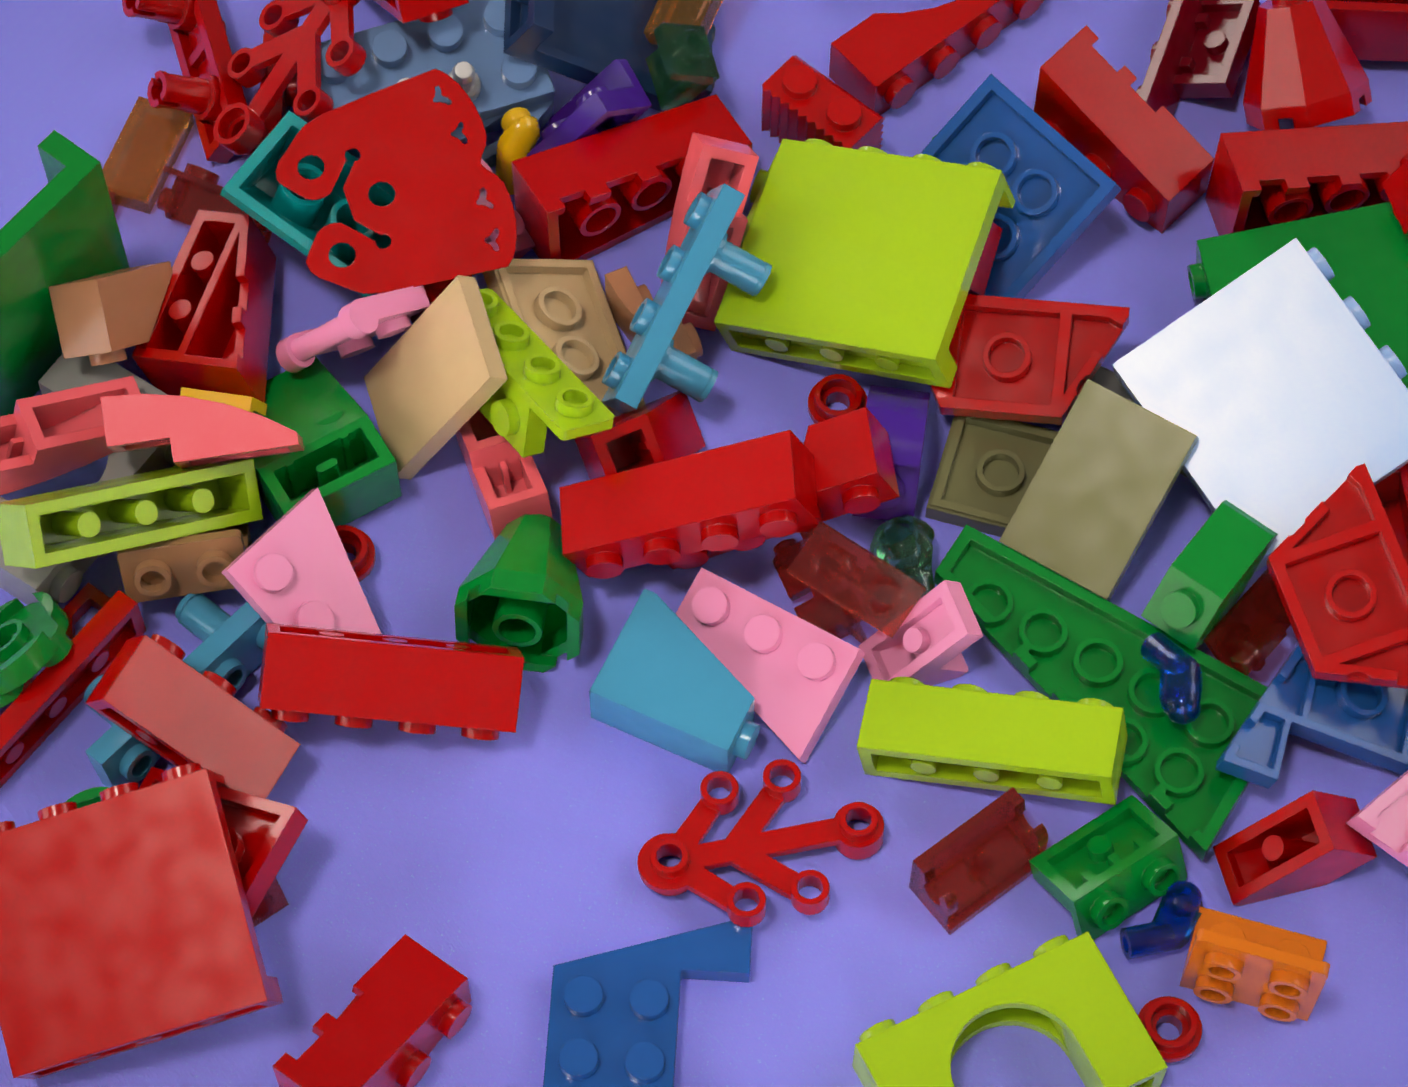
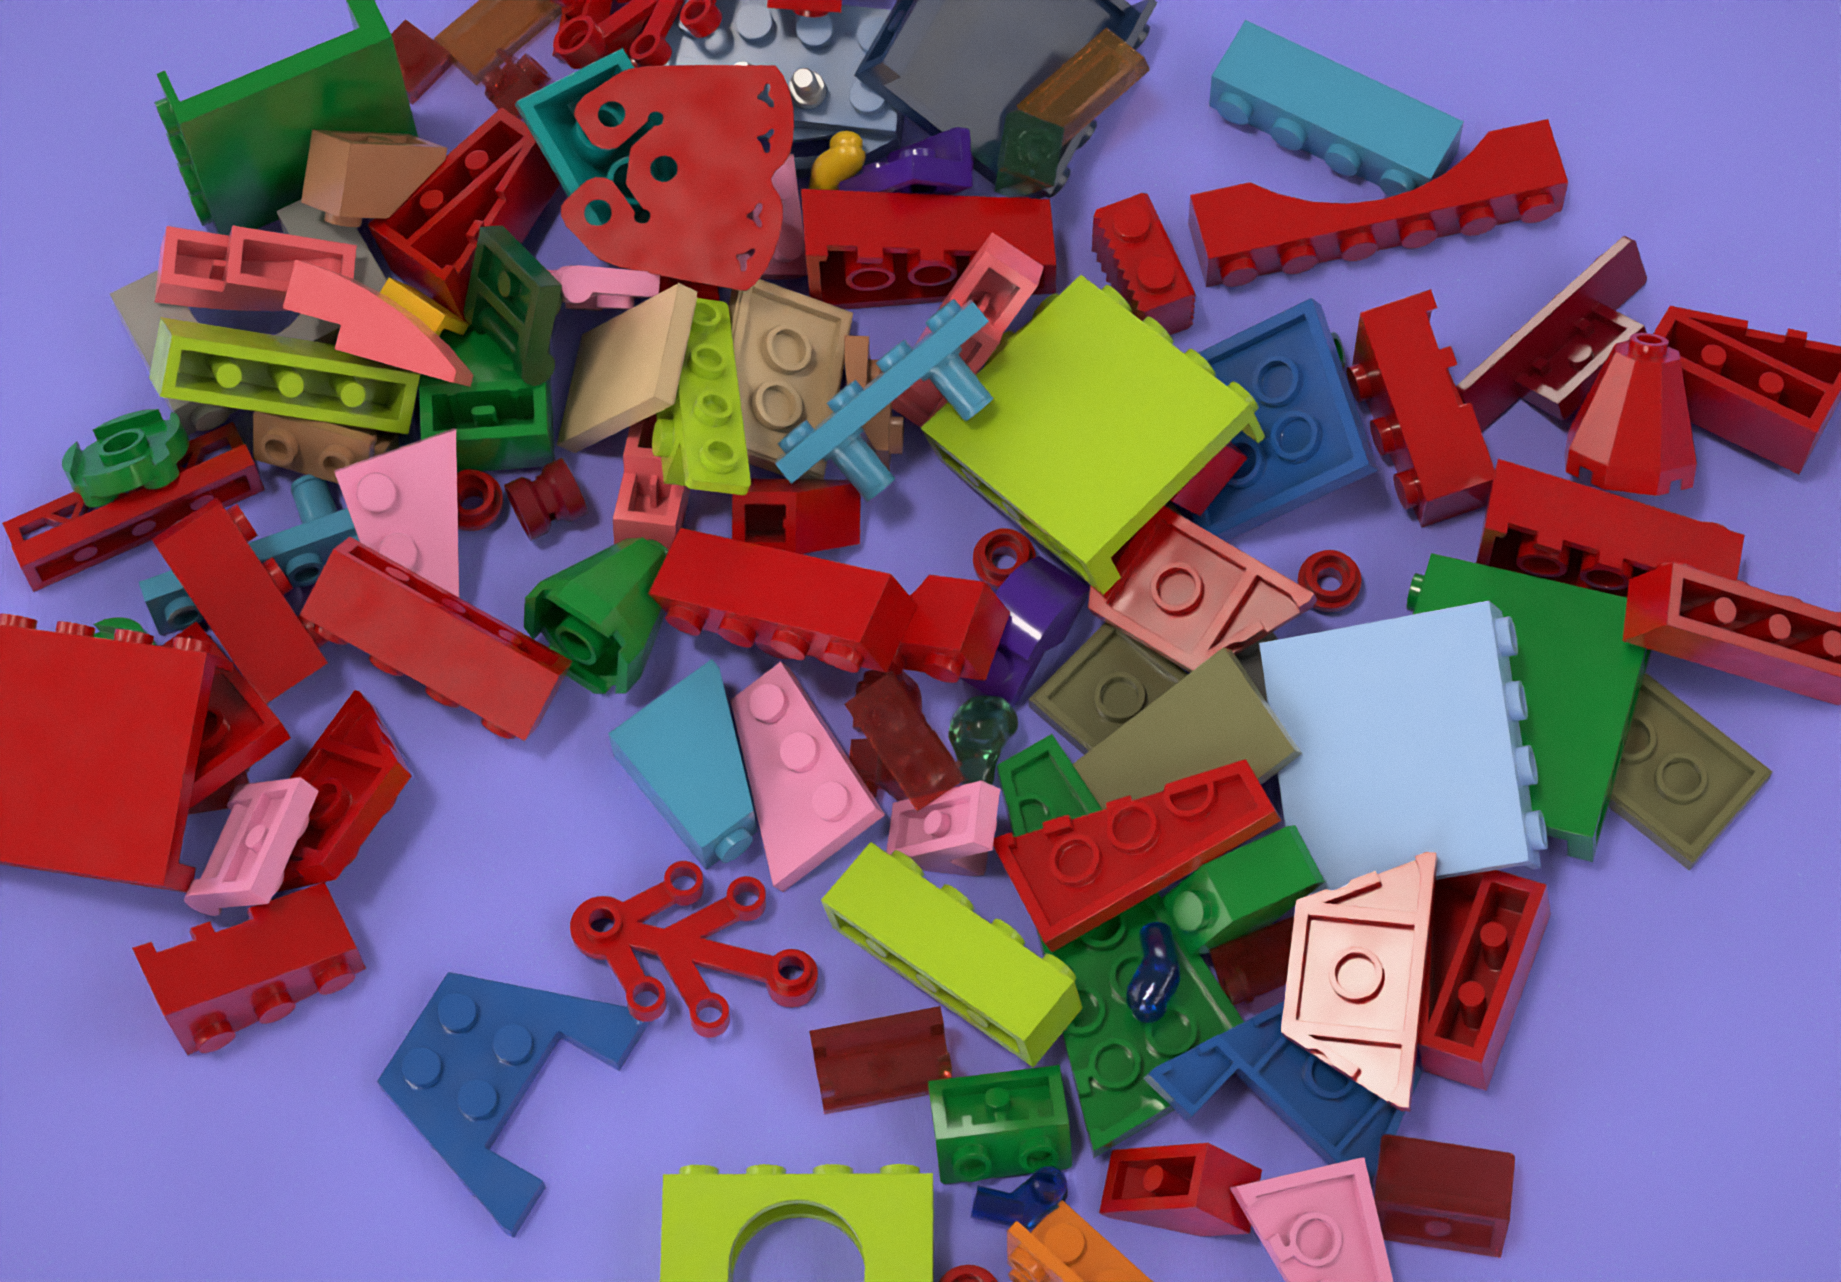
camera: 30 degrees right, 5 degrees up
none -> bright pink plate [184,777,319,916]
none -> red wing [277,690,412,892]
none -> dark green plate [464,225,562,386]
none -> dark red wheel [504,458,588,541]
none -> red wing [993,759,1282,952]
none -> red plate [1297,550,1362,612]

